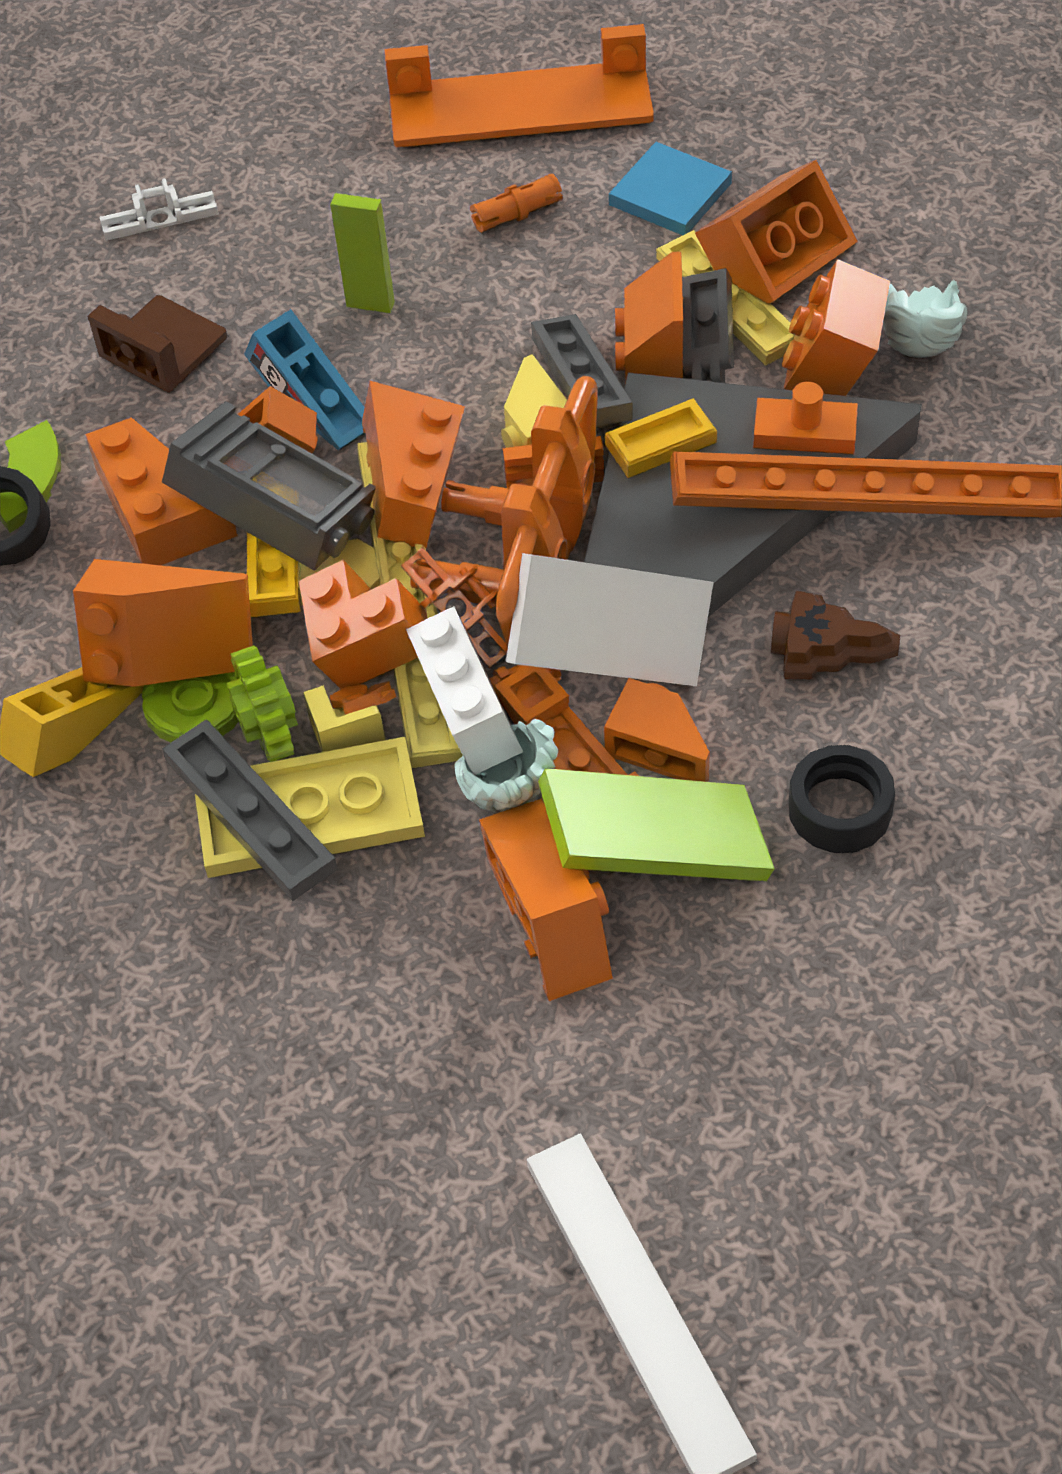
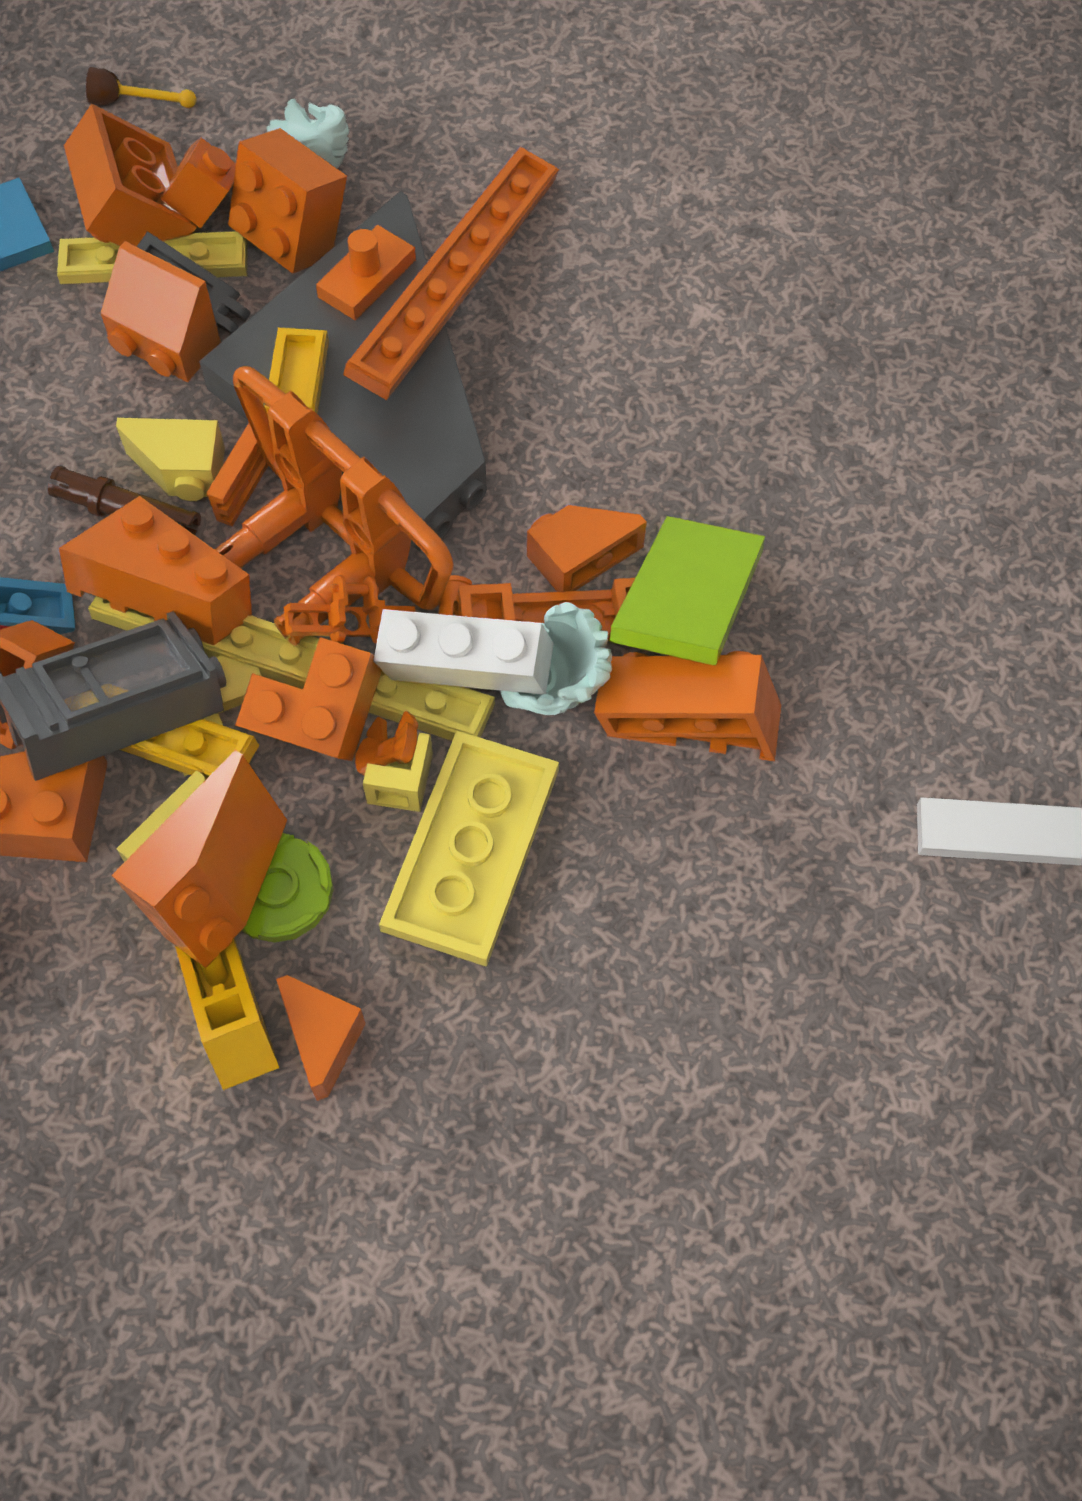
camera: 65 degrees left, 10 degrees up
dark grey plate [162,719,338,901] -> none
lime gear [226,645,298,762] -> none
white tile [506,553,714,686] -> none
dark grey plate [531,314,633,429] -> none
reddish brown rock [771,590,900,680] -> none
black tyre [788,745,895,853] -> none
none -> reddish brown pin [48,465,201,535]
none -> hinge [86,67,197,108]
none -> orange slope [161,138,236,228]
none -> orange slope [276,975,366,1101]

